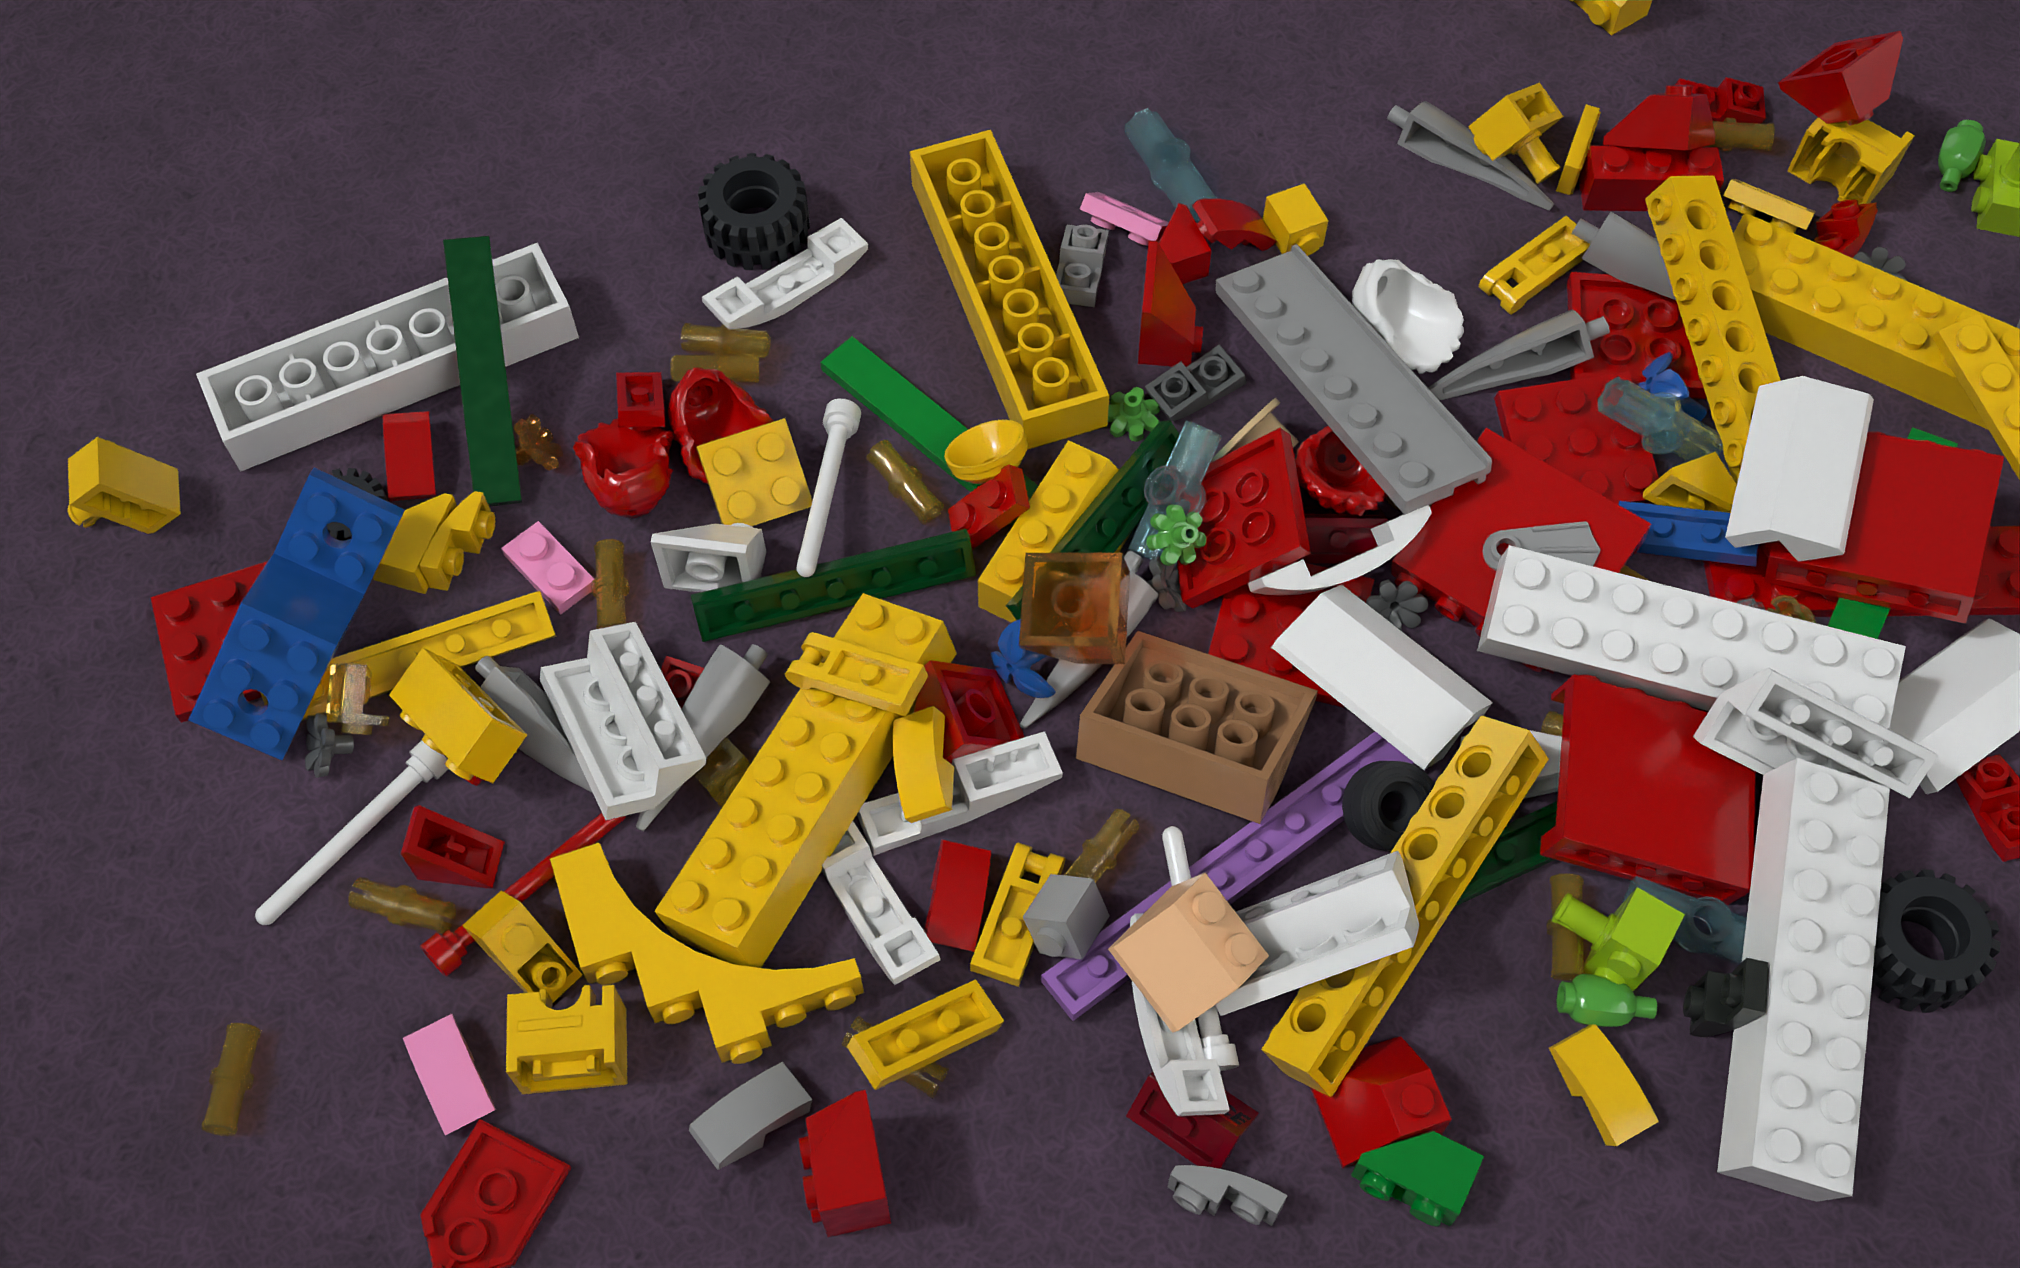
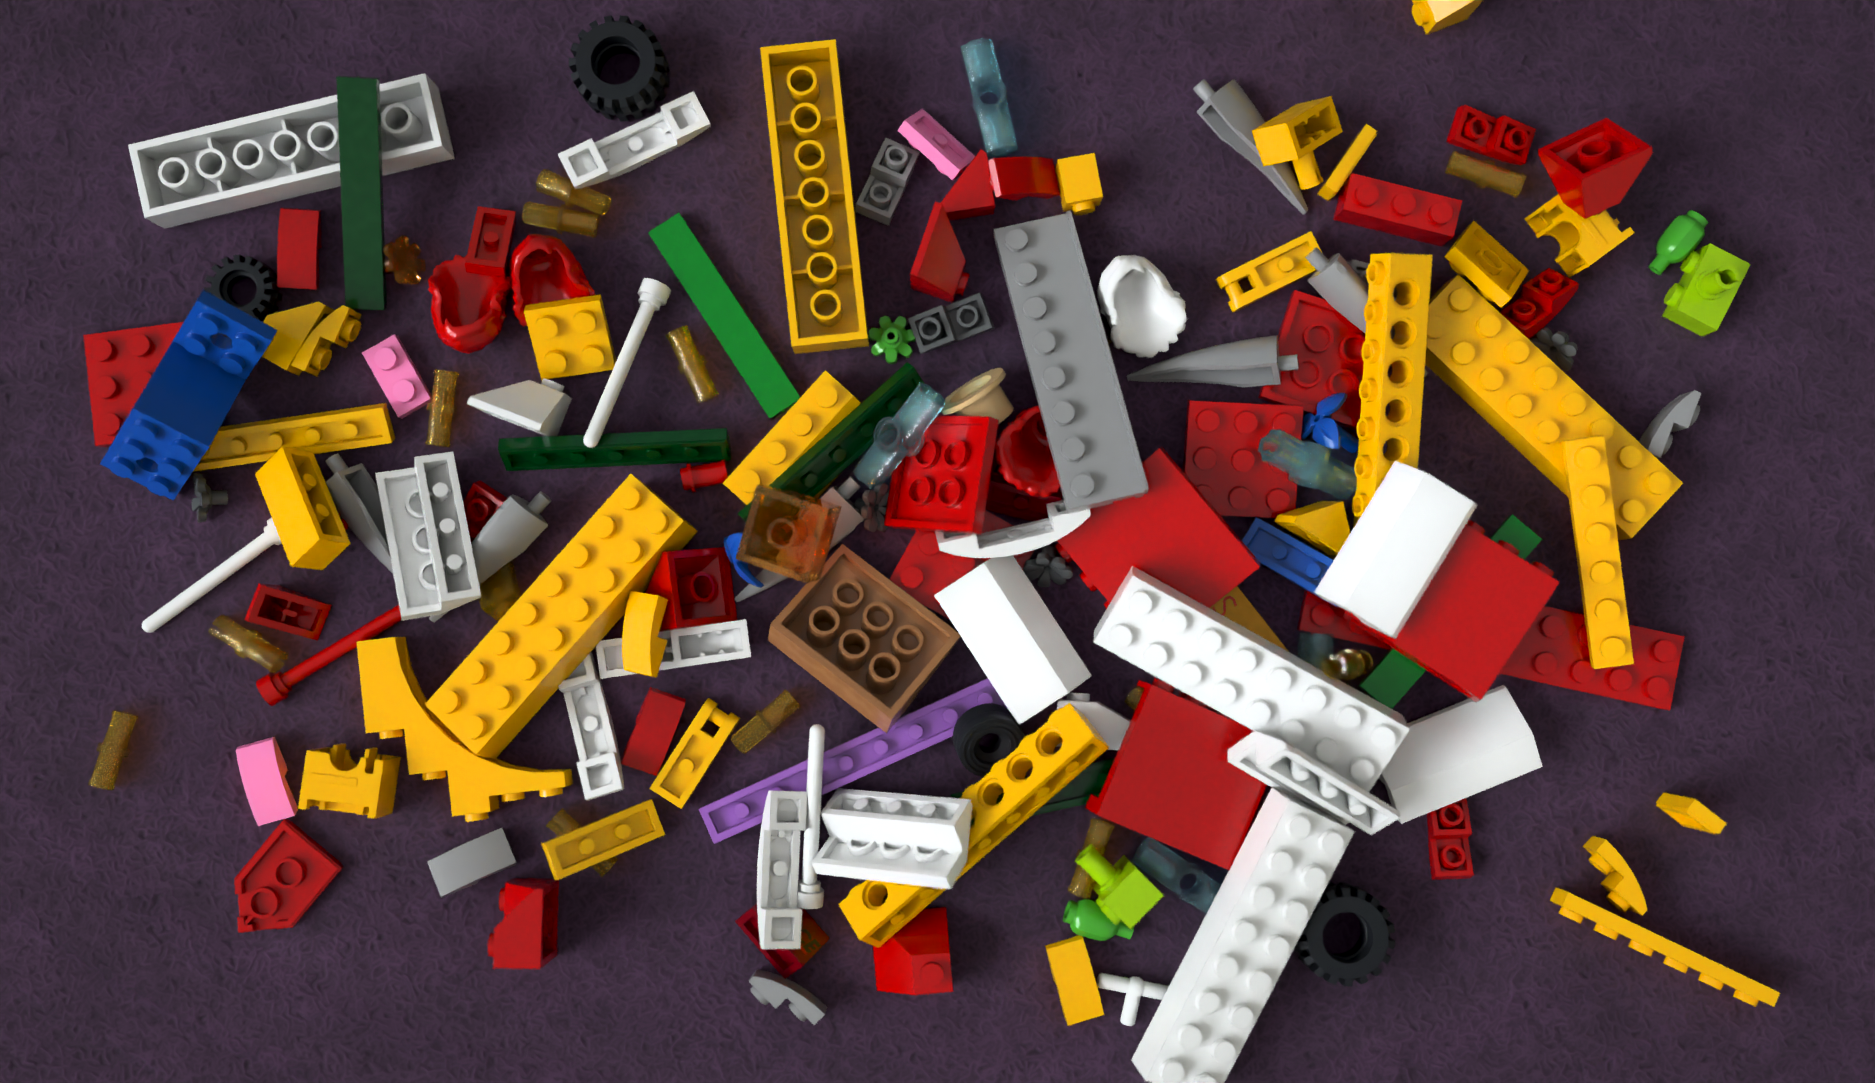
camera: 10 degrees right, 25 degrees up
yellow brick [67,437,181,534] -> none
clear yellow bracket [326,663,390,735] -> none
yellow slope [462,890,583,1003] -> none
yellow plate [785,632,928,716] -> none
yellow piece [944,420,1028,484] -> none
red plate [948,464,1030,550] -> none
light grey brick [1023,874,1110,960] -> none
light nougat slope [1108,873,1269,1033] -> none
bright green plant [1146,504,1206,566] -> none
green slope [1351,1131,1484,1227] -> none
light grey piece [1483,521,1601,571] -> none
red slope [1603,85,1715,150] -> none
pearl dark grey slope [1683,957,1768,1037] -> none
none -> red pin [680,460,728,493]
none -> white piece [1097,973,1169,1026]

